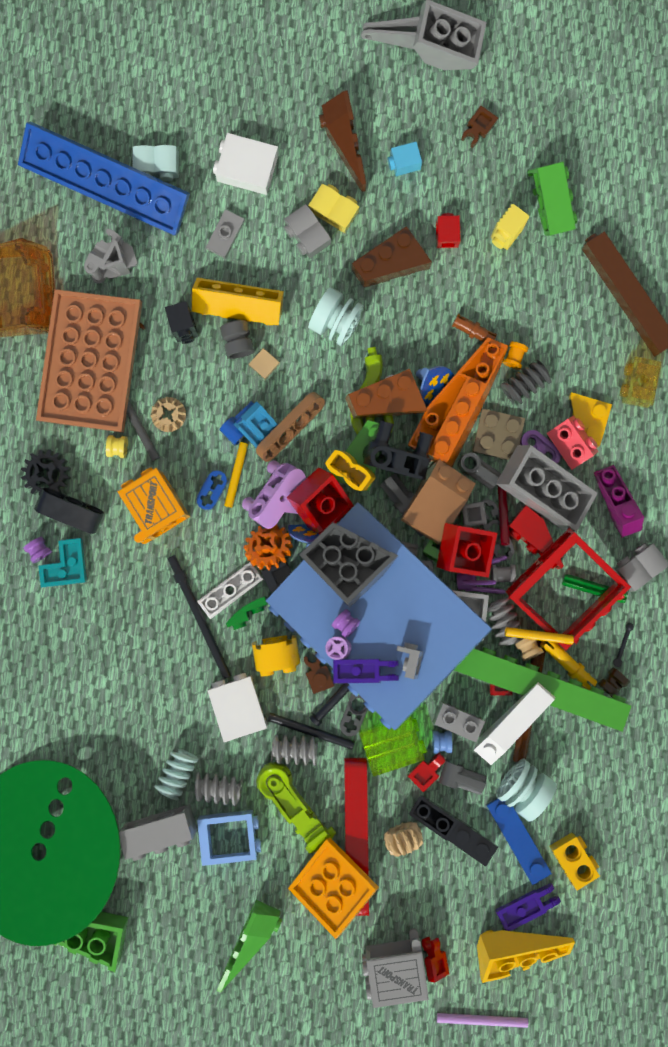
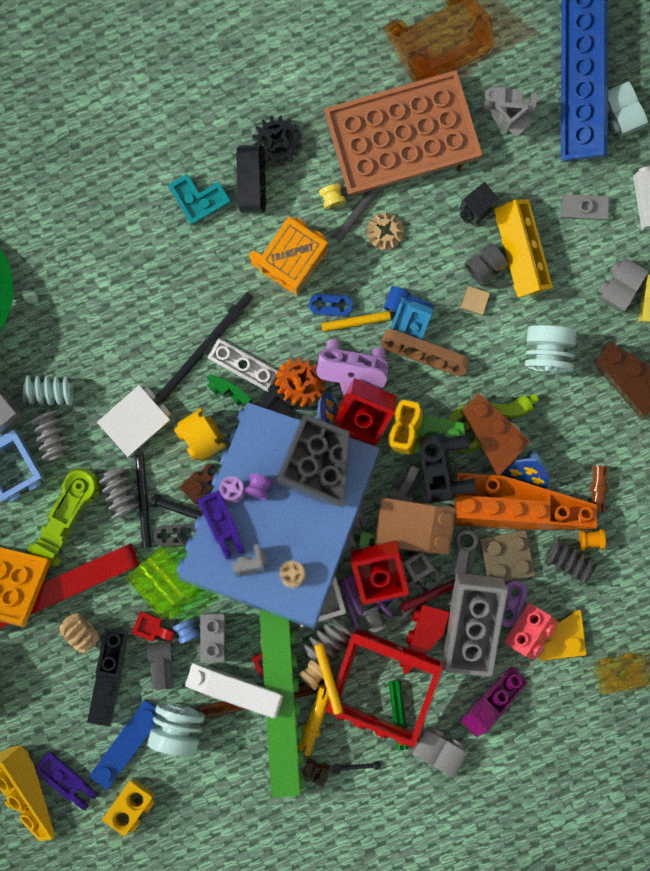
camera: 70 degrees right, 0 degrees up
medium lavender wheel [23,537,52,563] -> none
none -> tan wheel [280,561,305,588]

